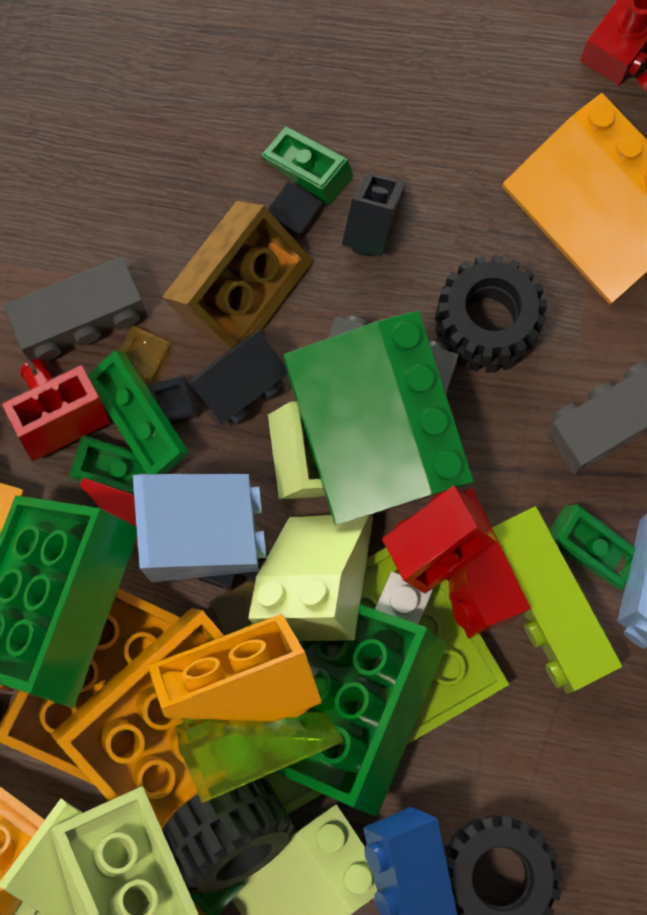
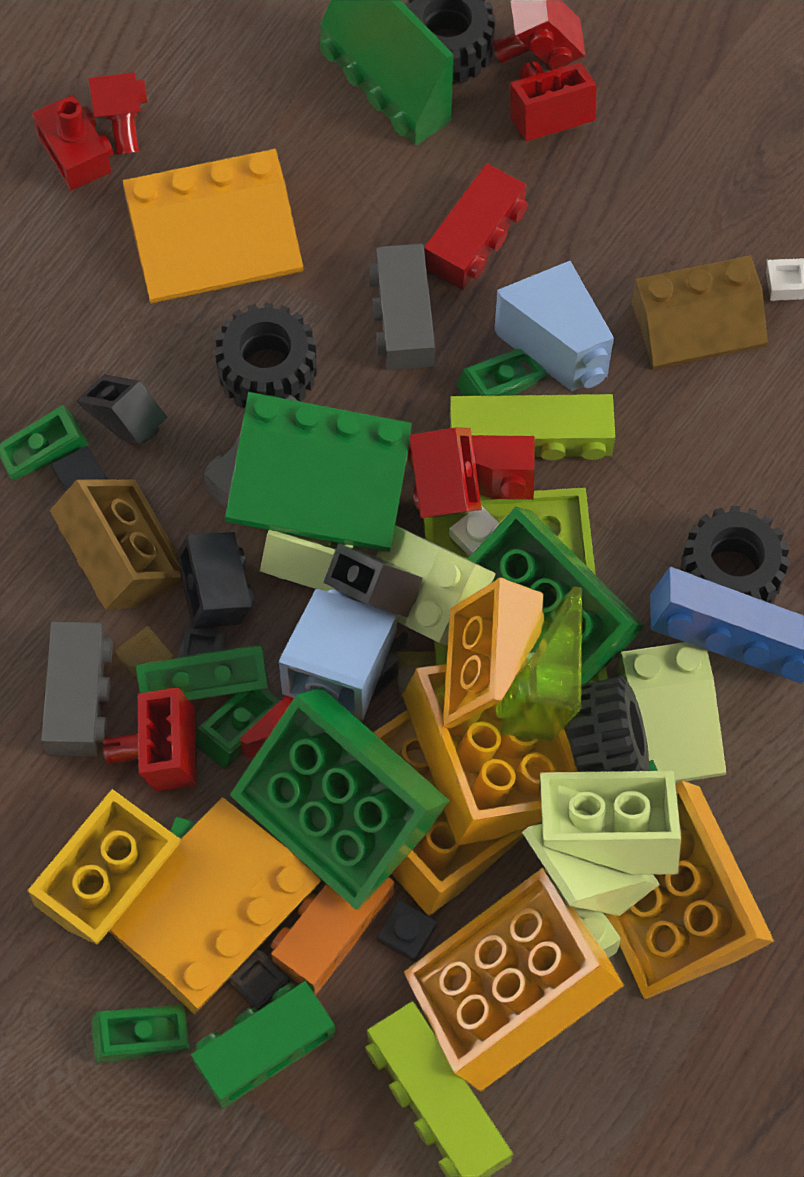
camera: 65 degrees left, 10 degrees down
none -> black brick [323,543,423,618]

